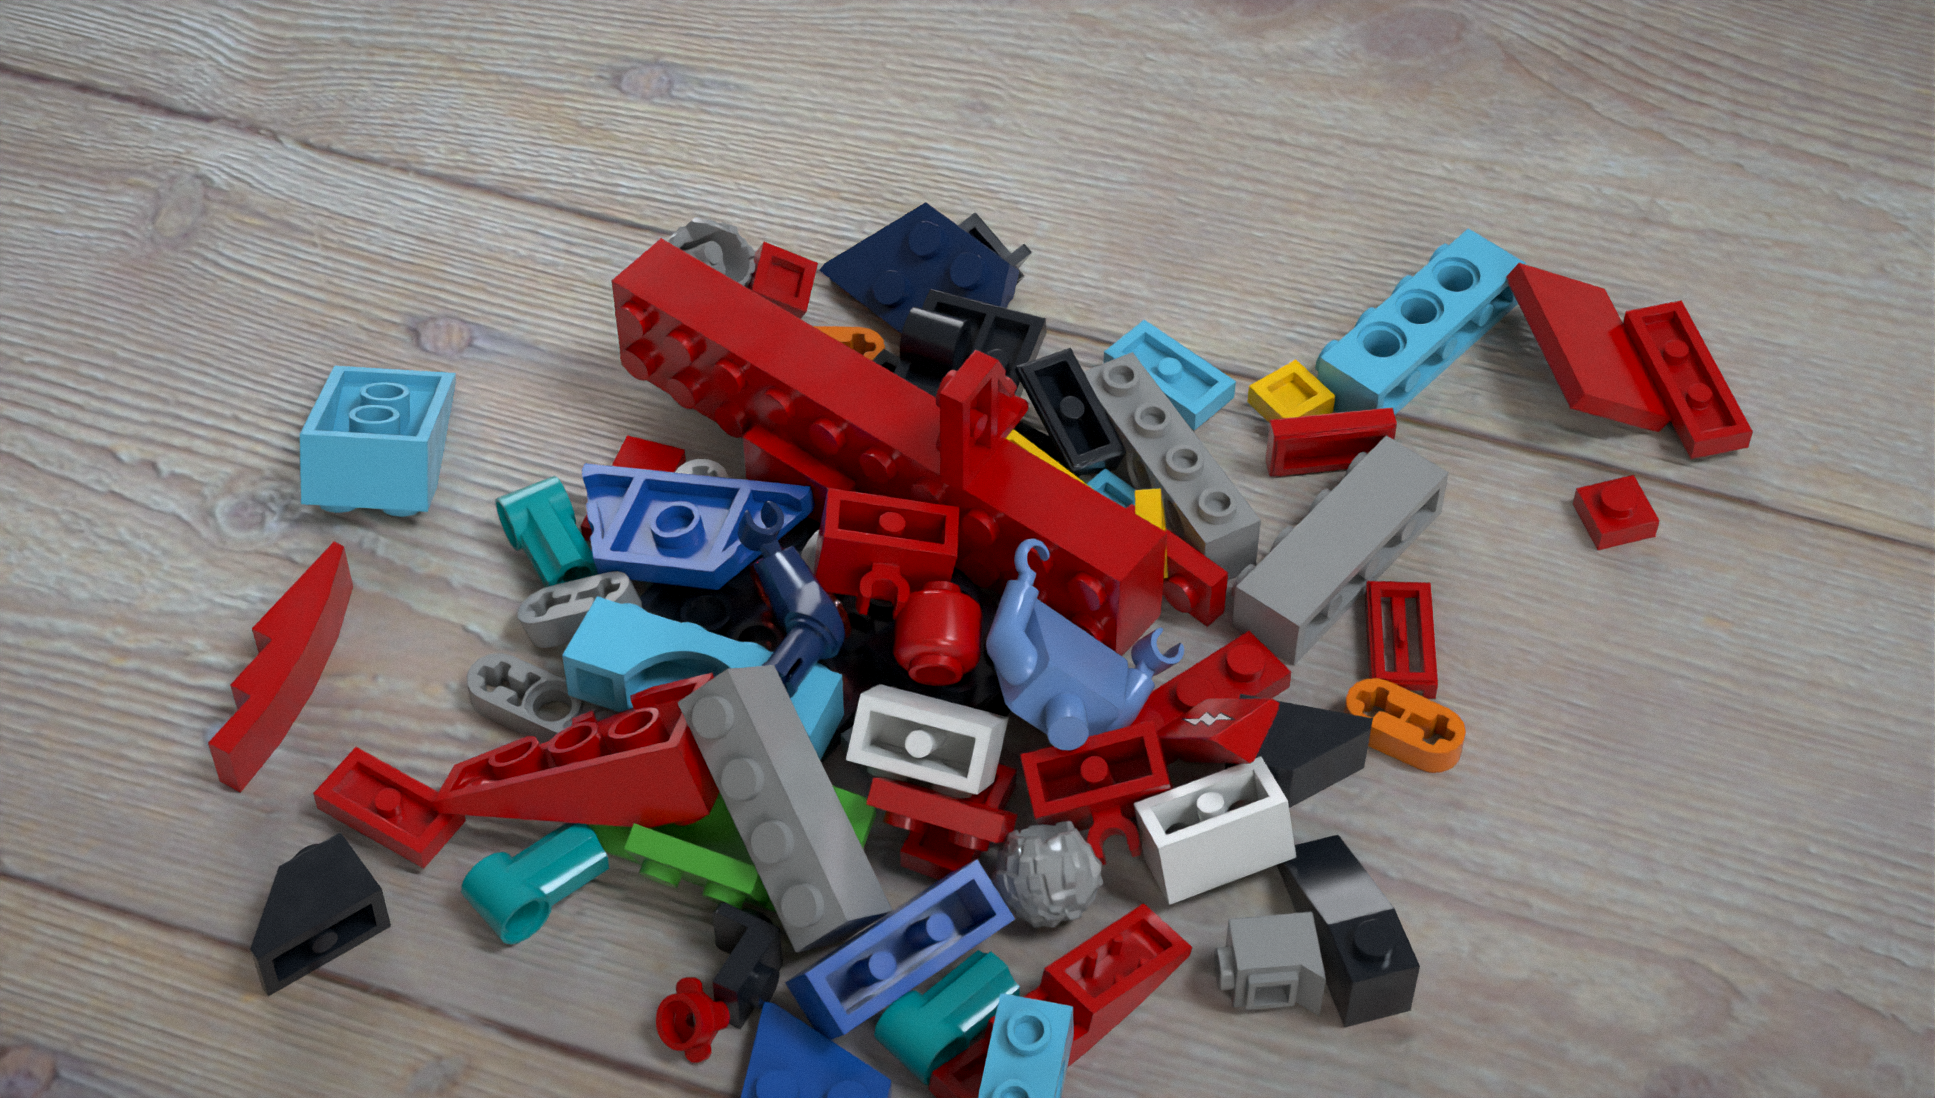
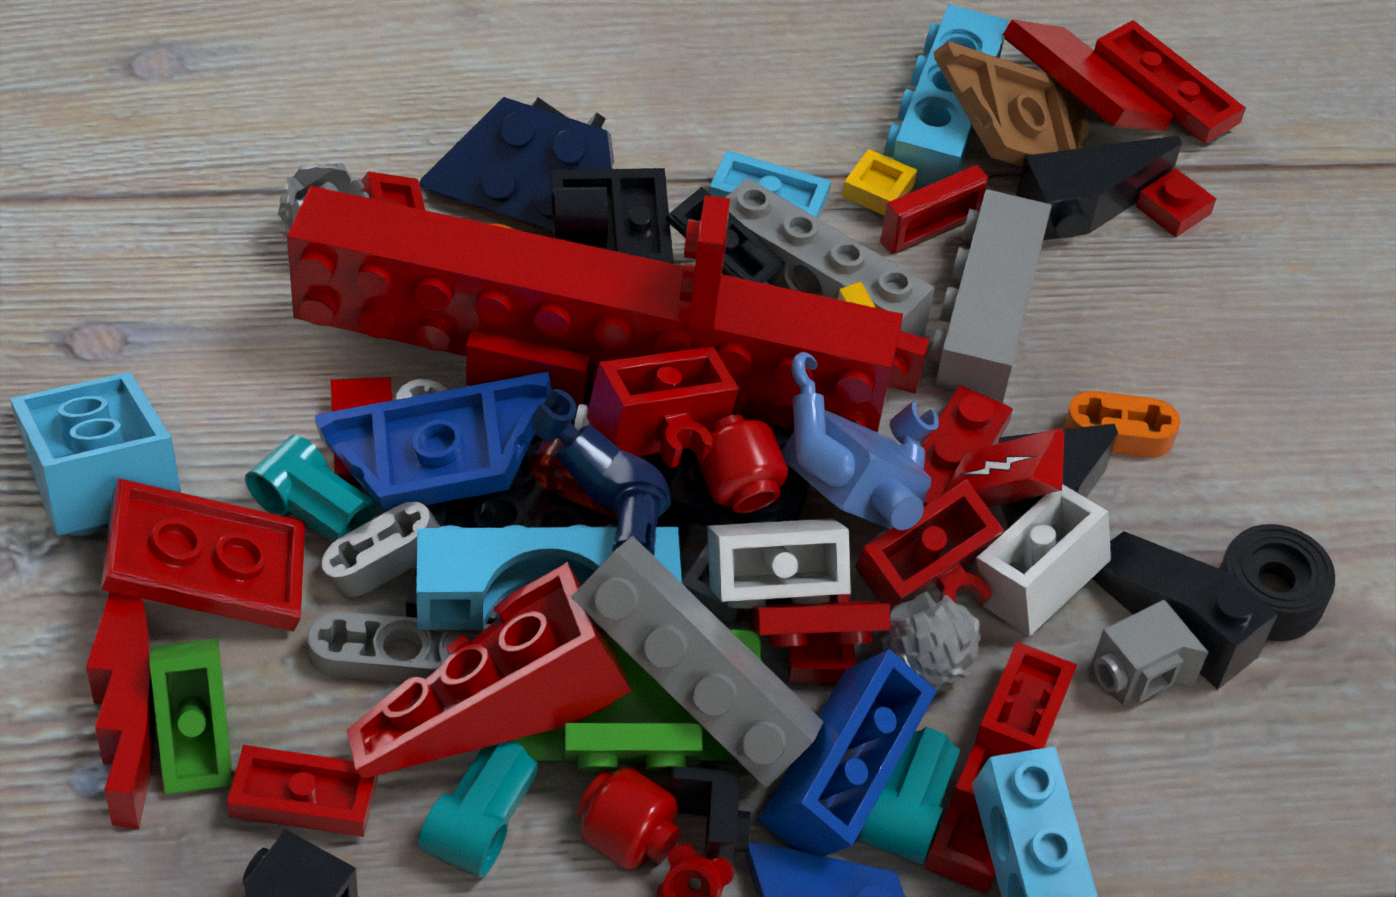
camera: 30 degrees left, 0 degrees up
red tile [1364,581,1438,699] -> none
none -> red tile [101,478,305,632]
none -> bright green slope [149,638,233,794]
none -> red head [576,767,681,870]
none -> medium nougat wing [933,41,1090,167]
none -> black slope [1016,135,1182,240]
none -> black tyre [1219,524,1335,641]

